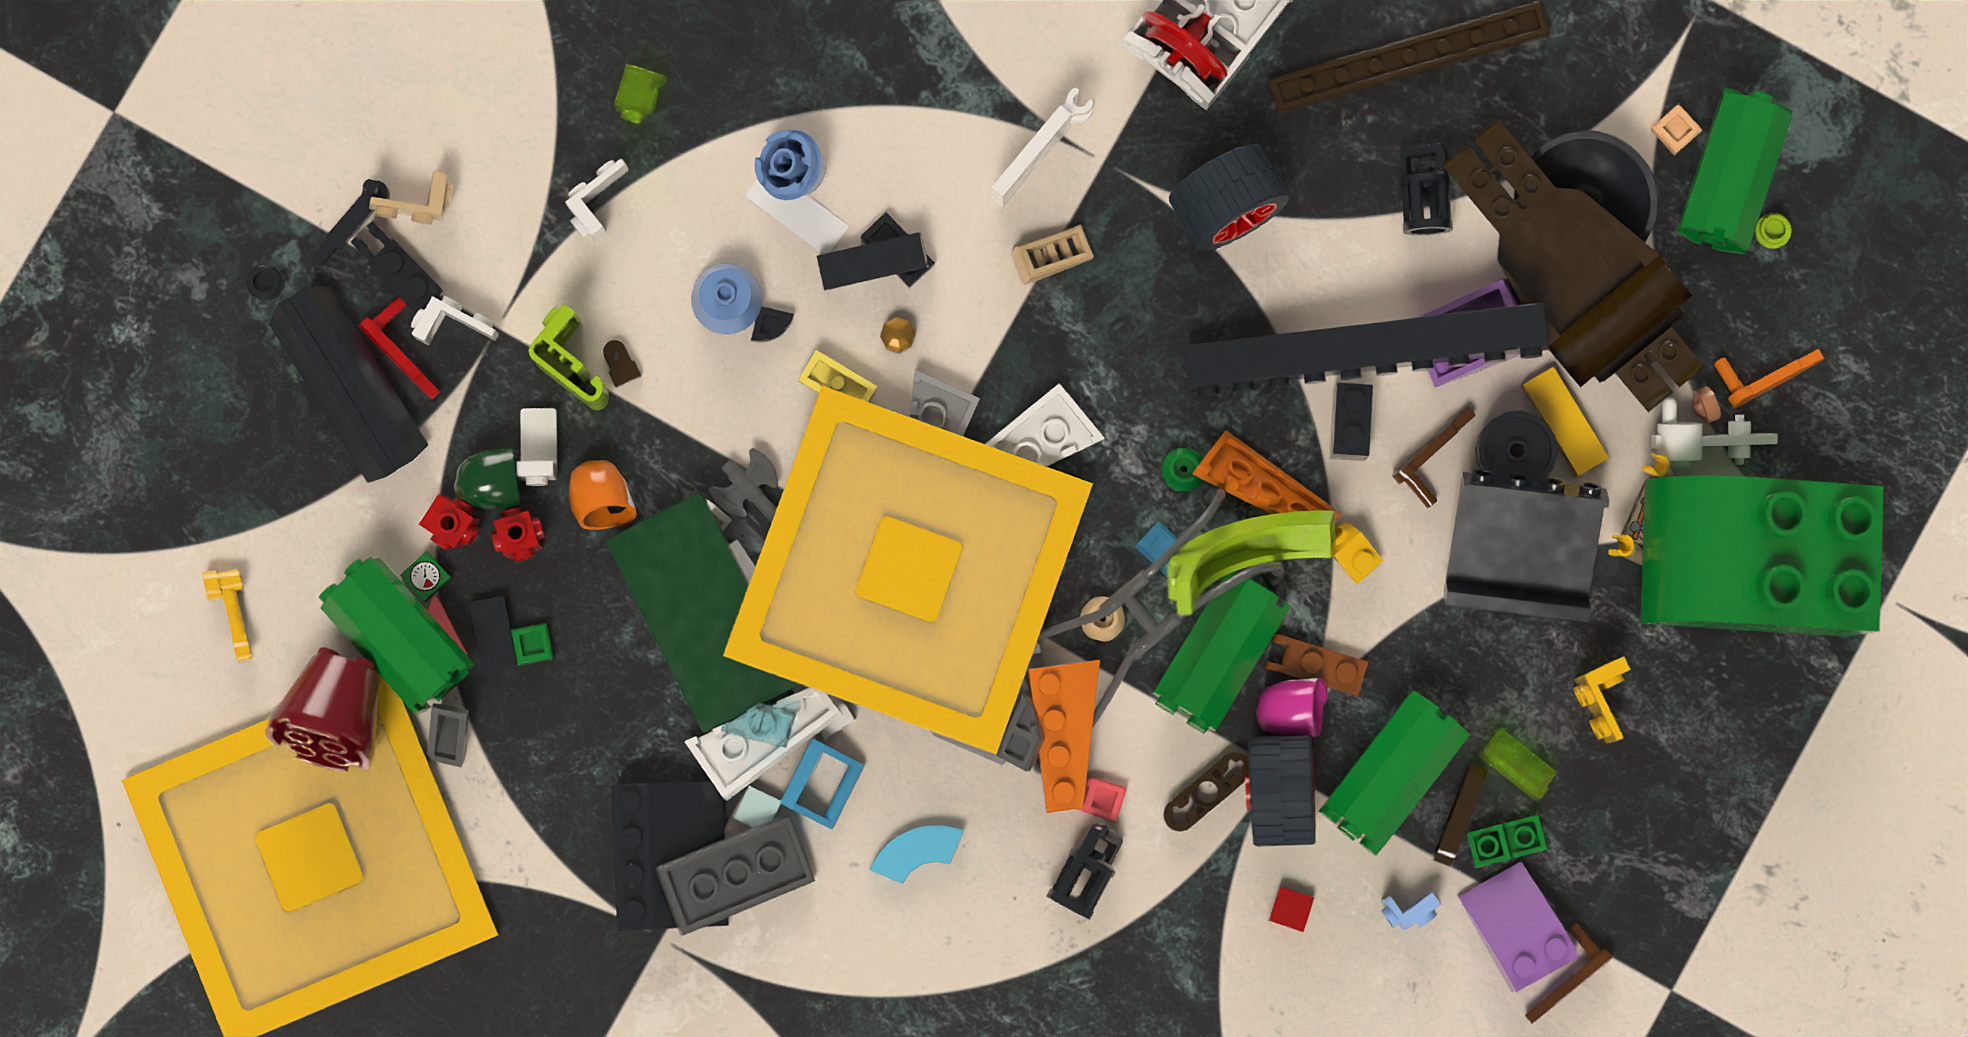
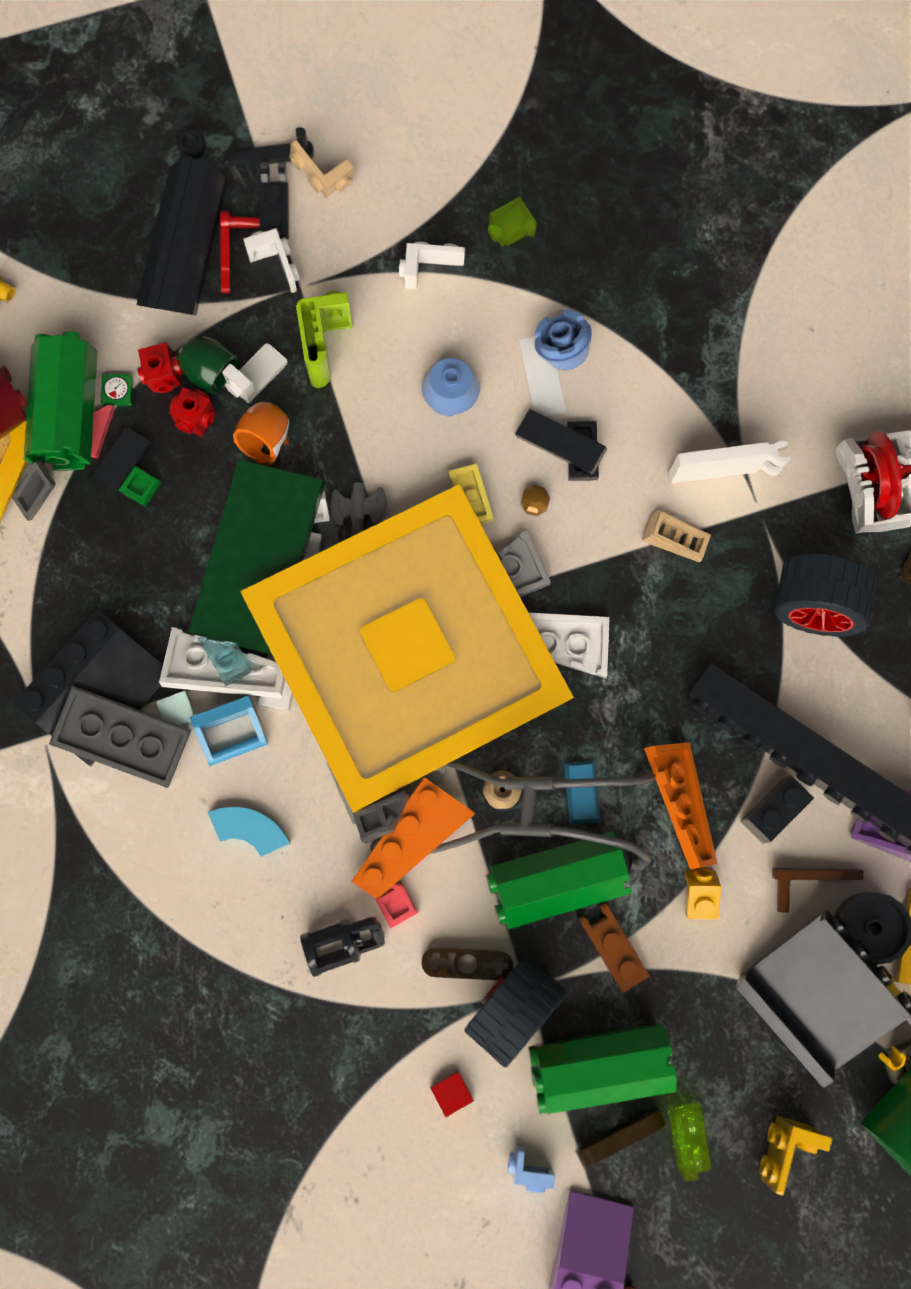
camera: 40 degrees right, 5 degrees down
dark brown piece [603,340,642,388] -> none
black tile [751,306,794,343] -> none
green plate [1161,448,1203,492] -> none
lime arch [1167,510,1336,615] -> none
dark pink piece [1255,678,1328,738] -> none
green slope [1467,814,1549,868] -> none

